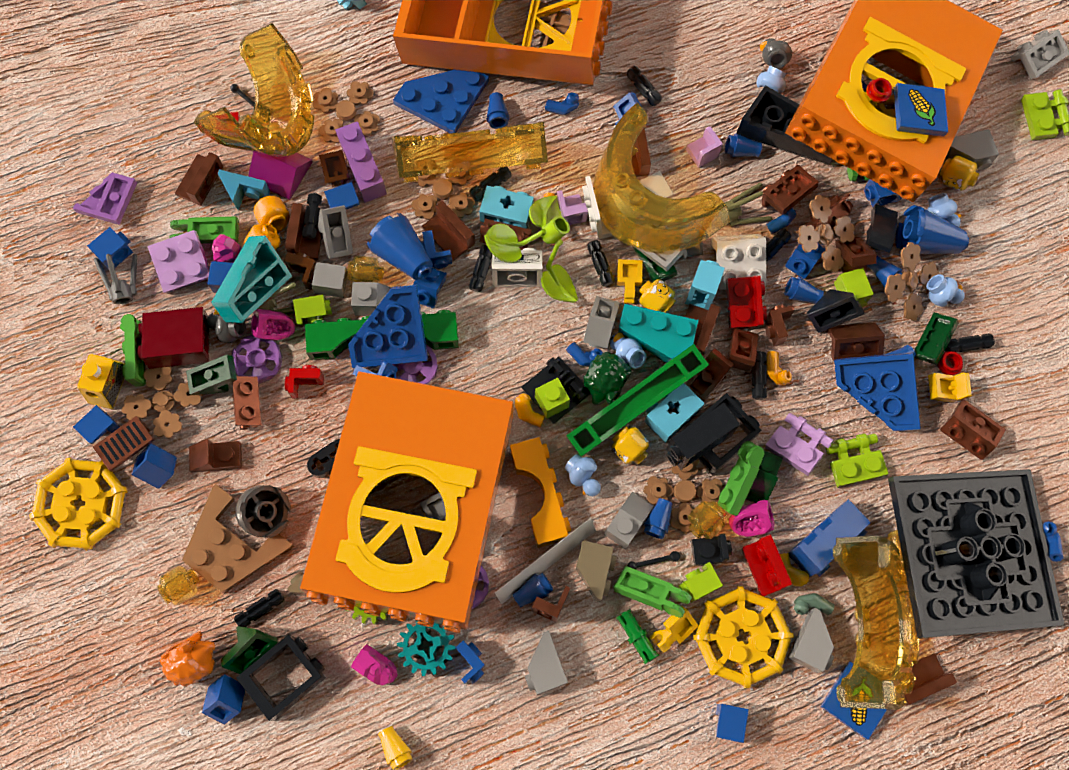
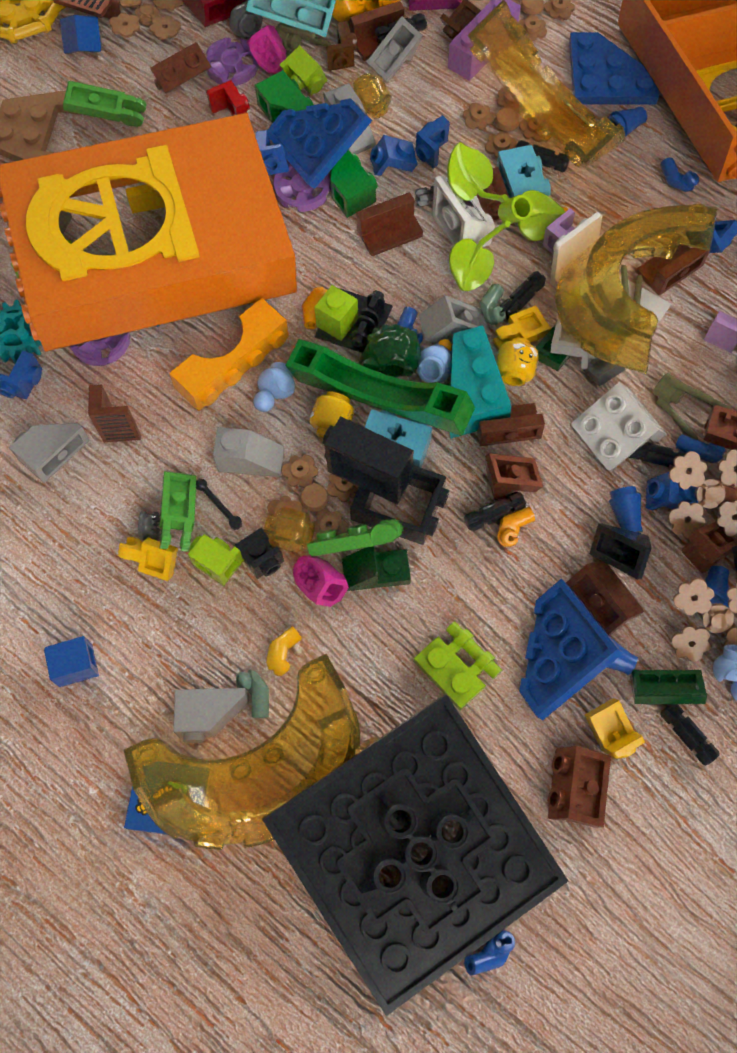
camera: 65 degrees right, 5 degrees down
slope [186,355,237,395] -> none
copper slope [189,439,242,472] -> none
dark grey cylinder [235,485,291,538] -> none
light grey panel [312,262,348,298] -> none
blue panel [324,182,360,209] -> none
blue cone [367,213,433,280] -> none
copper panel [422,200,475,261] -> none
white sticker [495,518,596,604] -> none
blue cone [512,572,553,608] -> none
dark tan slope [576,540,617,602] -> none
green pin [616,609,659,664] -> none
blue cone [643,498,673,539] -> none
medium azure brick [685,260,725,310] -> none
copper slope [686,348,734,402] -> none
yellow plate [693,586,794,689] -> none
red bracket [726,275,767,328] -> none
red bracket [742,534,792,596] -> none
copper bracket [765,305,795,346] -> none
lavender plate [765,413,834,476] -> none
blue wedge [788,499,871,577] -> none
lime brick [834,268,874,308] -> none
copper panel [886,653,957,705] -> none
red plate [937,351,963,376] -> none
none -> bright green hinge [63,81,147,127]
none -> dark grey bush [138,511,161,540]
none -> copper panel [356,192,423,256]
none -> sand green arm [479,284,506,325]

